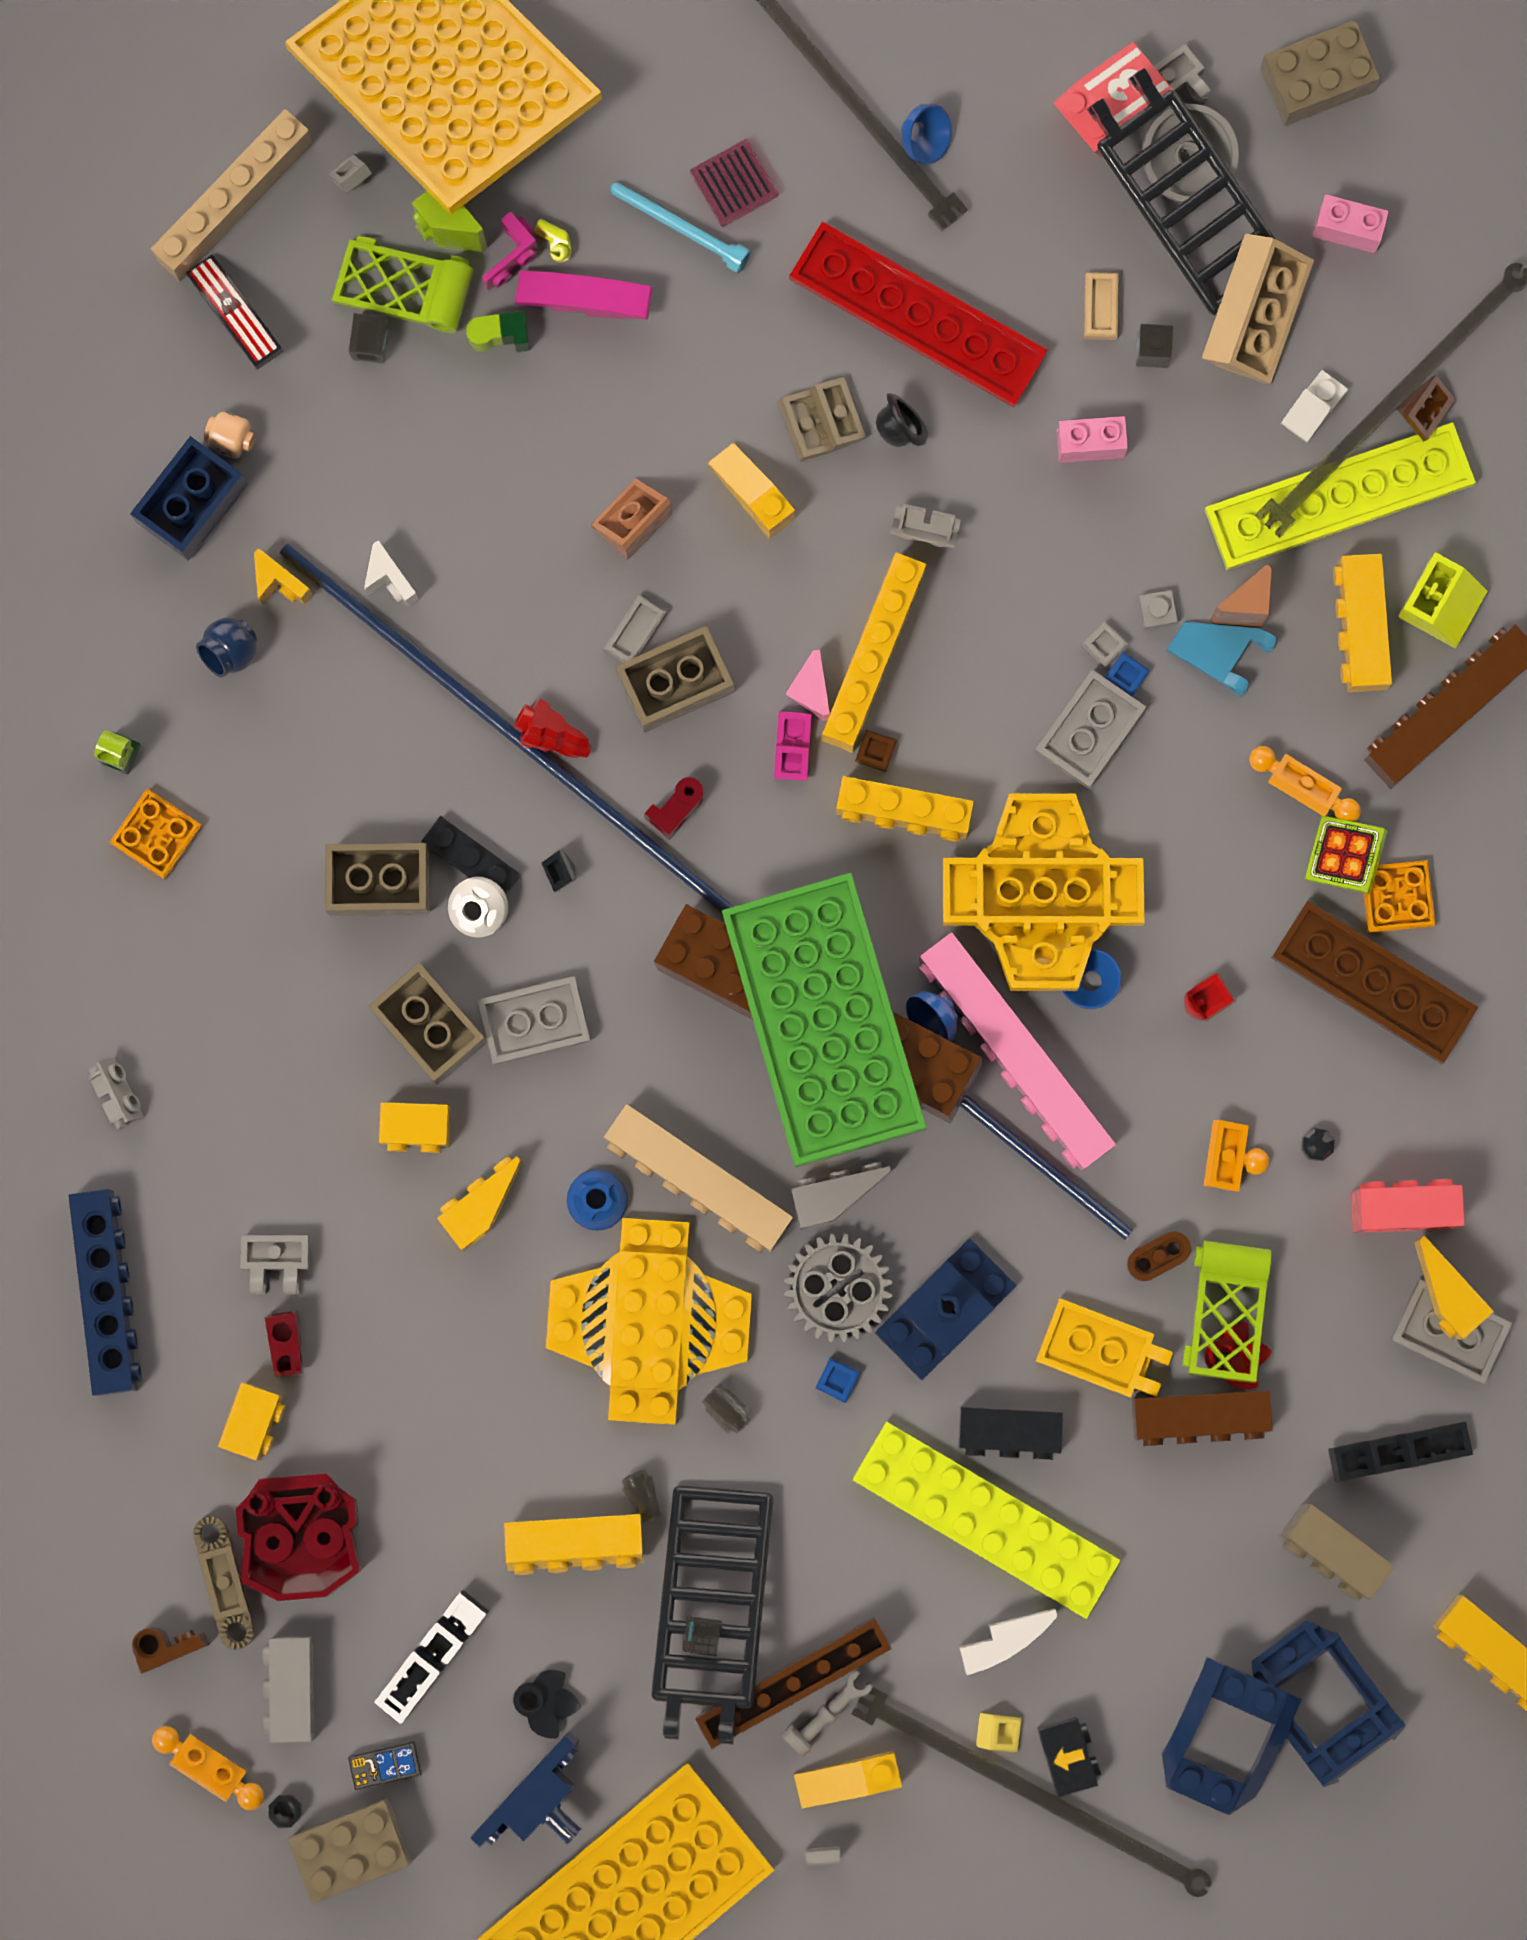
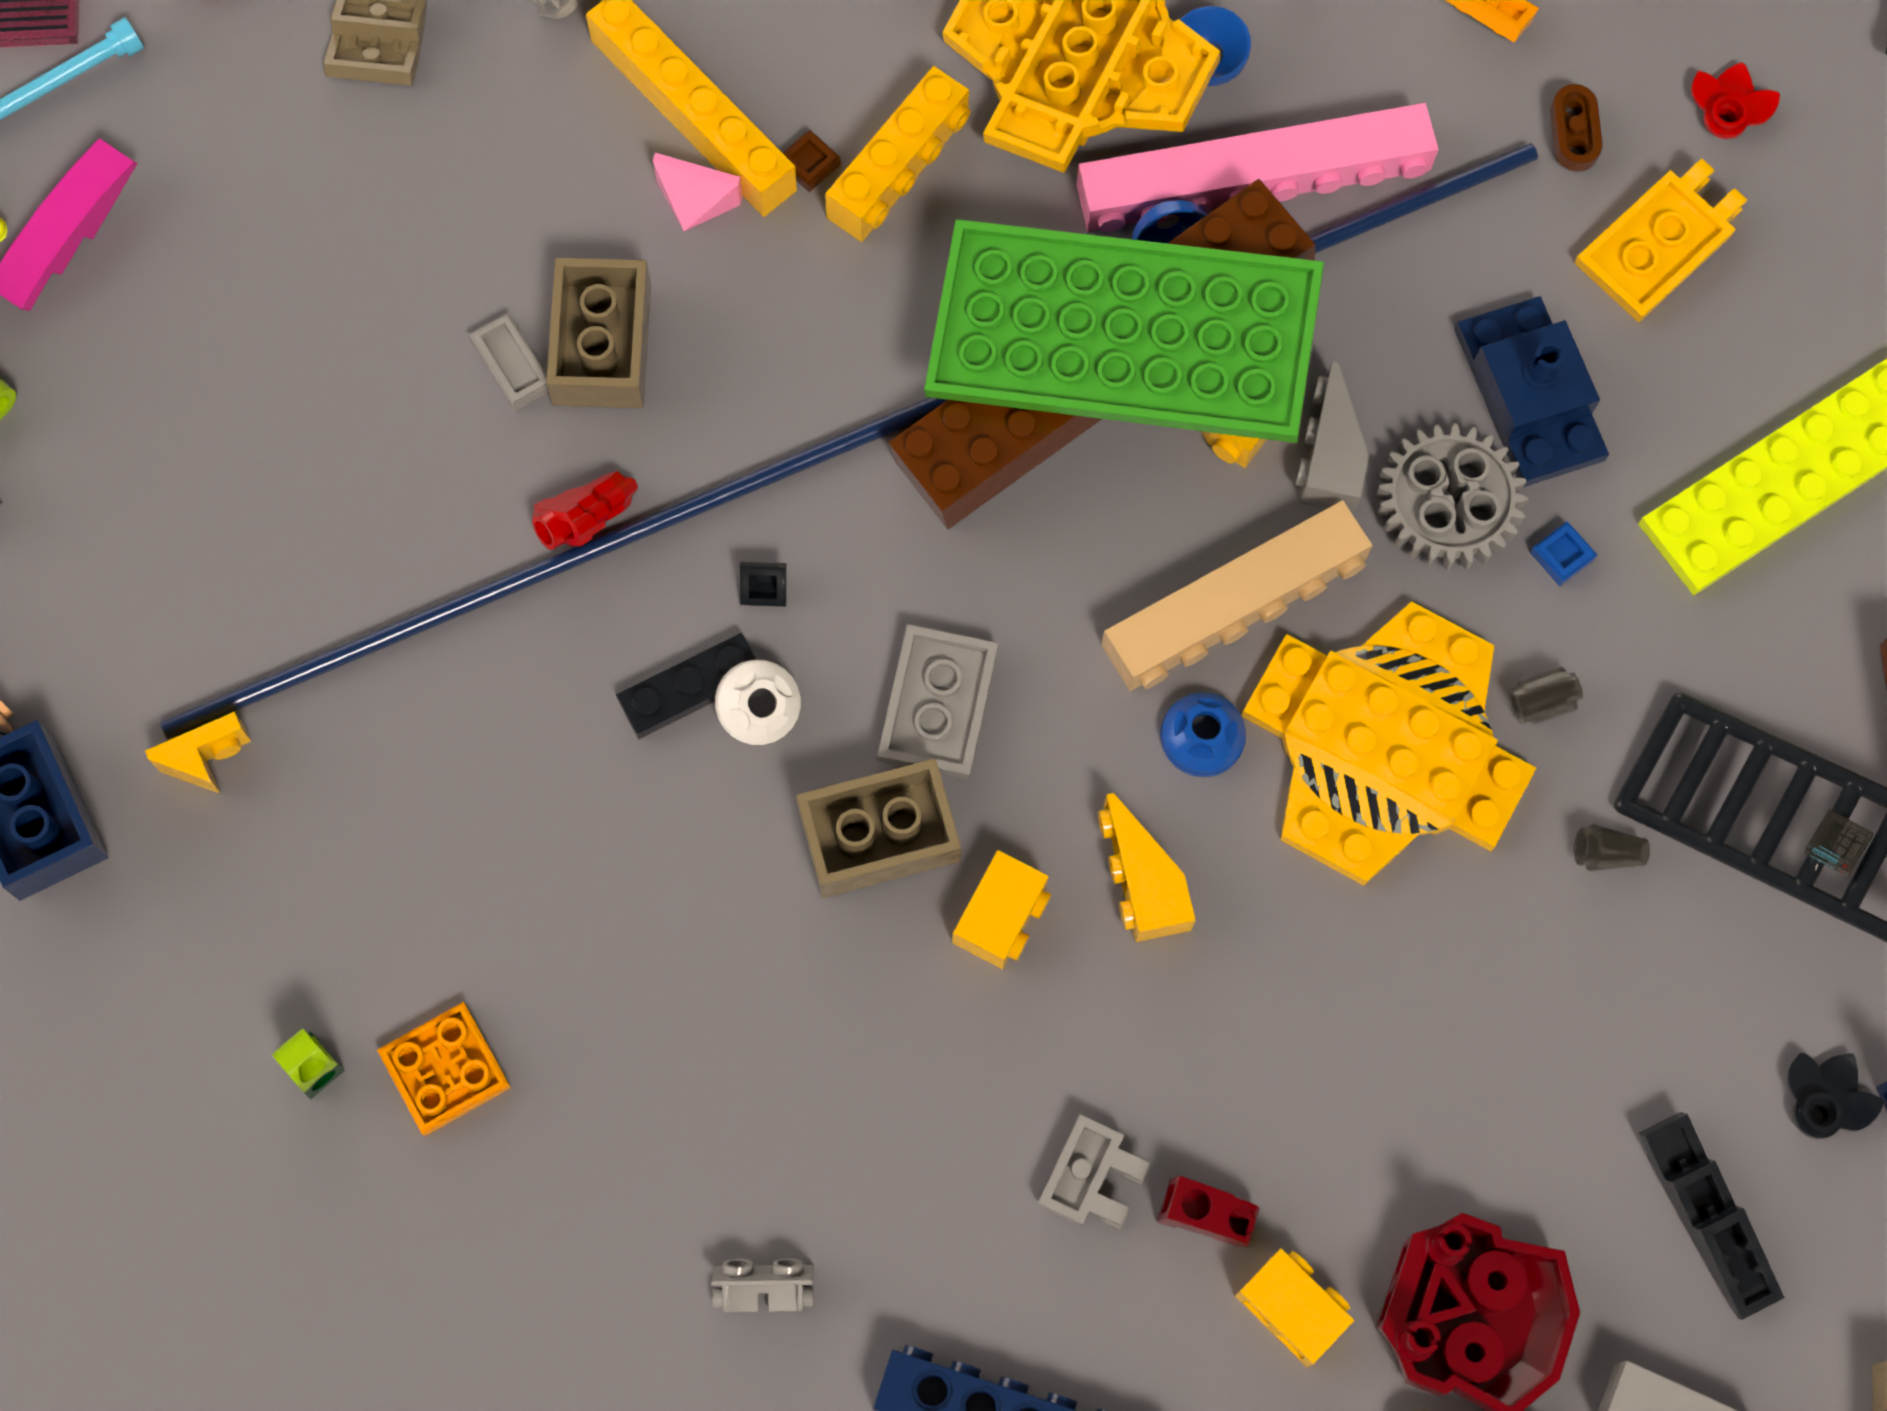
camera: 70 degrees left, 10 degrees down
dark blue piece [196,617,257,678] -> none
dark tan brick [325,843,430,916] -> none
tile [348,1741,422,1790] -> none
white slope [364,540,419,607] -> none
leg [466,311,529,352] -> none
yellow brick [504,1514,643,1575] -> none
nougat slope [591,478,672,560] -> none
dark red leg [644,777,704,840] -> none
yellow slope [708,443,795,539] -> none
dark pink slope [774,711,812,781] -> none
black brick [958,1407,1063,1460] -> none
reddish brown brick [1131,1390,1273,1446] -> none
lime piece [1182,1240,1271,1383] -> none

